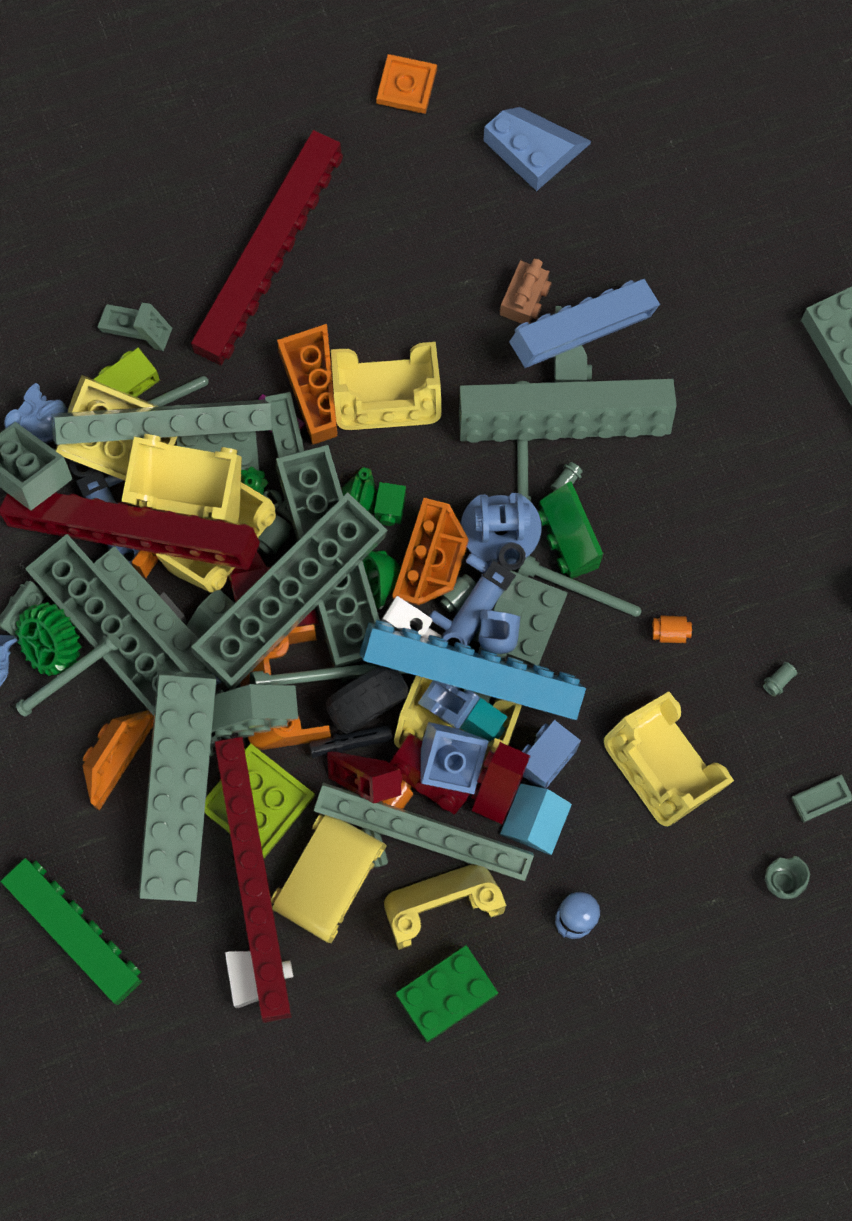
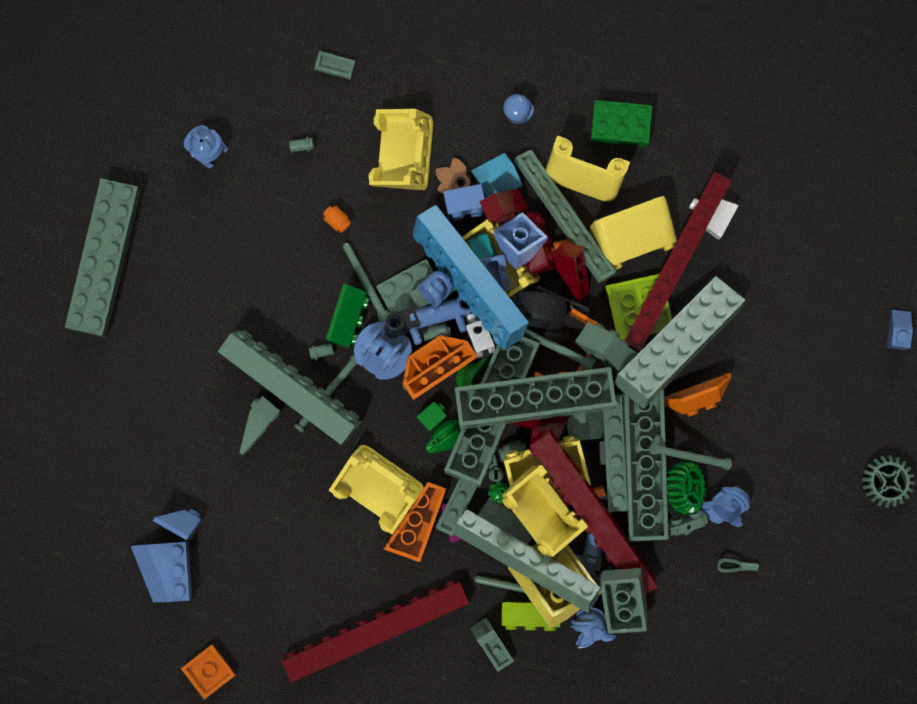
camera: 140 degrees left, 10 degrees up
green brick [0,858,143,1005] -> none
nougat brick [500,259,551,324] -> none
medium blue brick [509,279,660,368] -> none
sand green hair [765,856,810,899] -> none
none -> medium blue slope [153,508,203,540]
none -> medium nougat plate [436,158,470,194]

